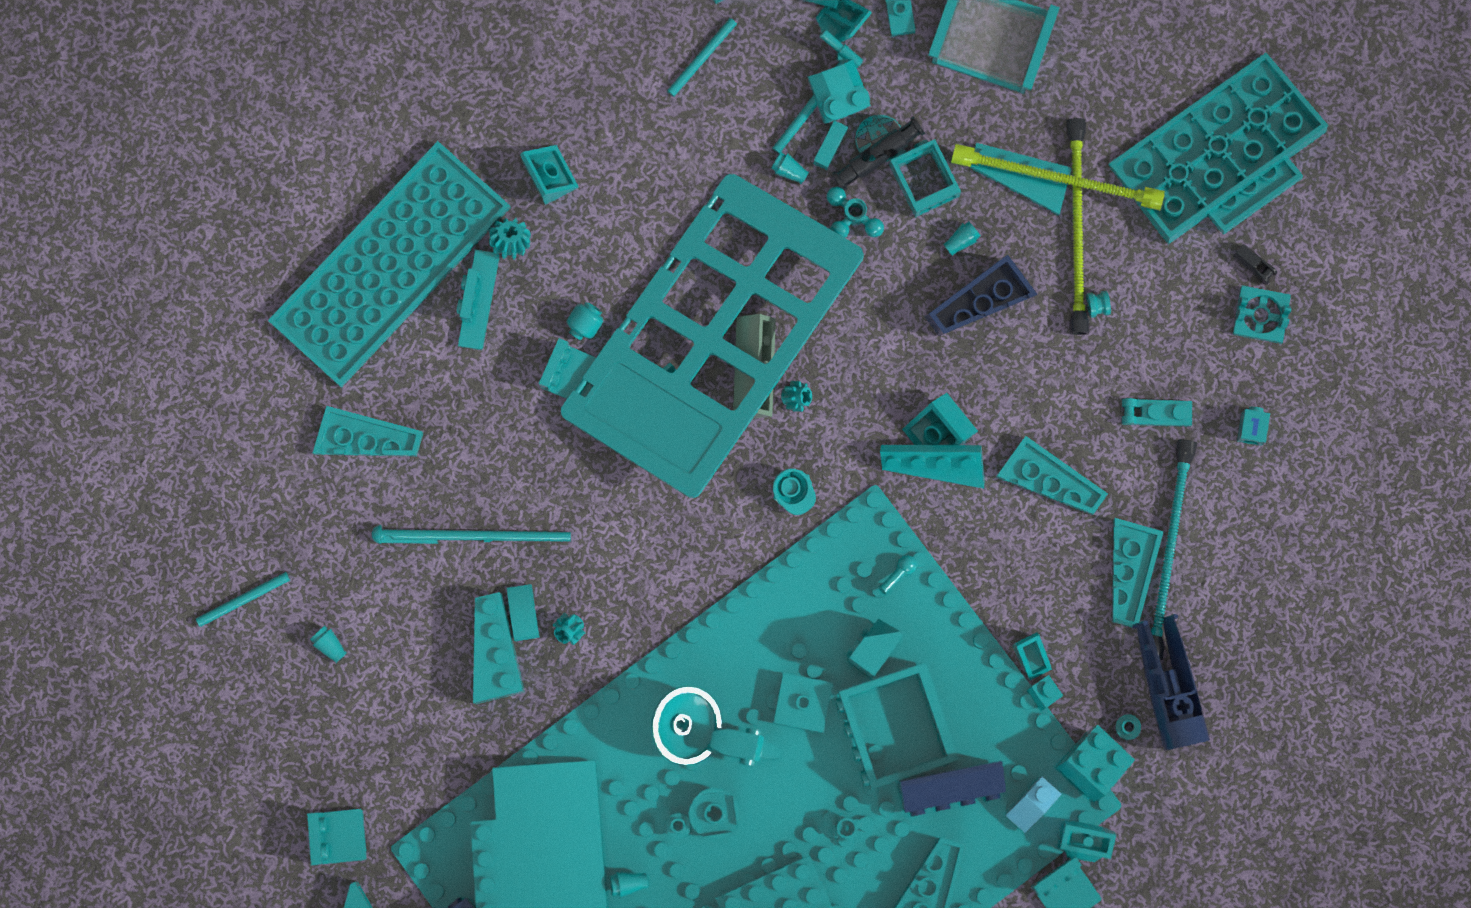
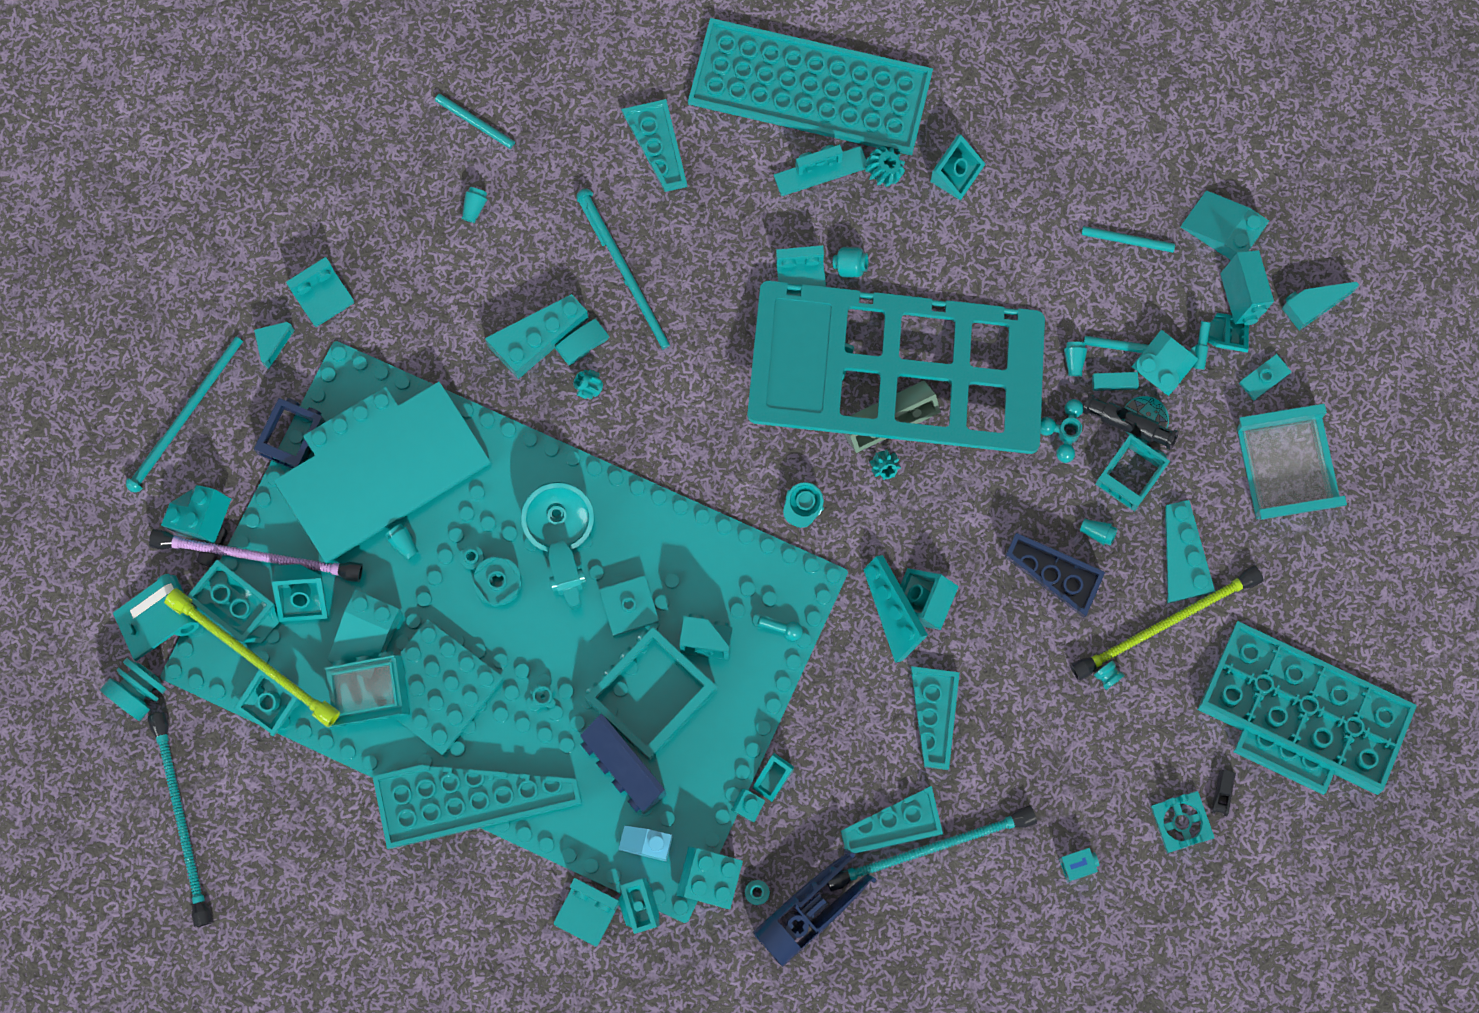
camera: 60 degrees right, 5 degrees down
lime hose [951,144,1165,210] -> none
teal plate [1122,398,1192,427] -> none

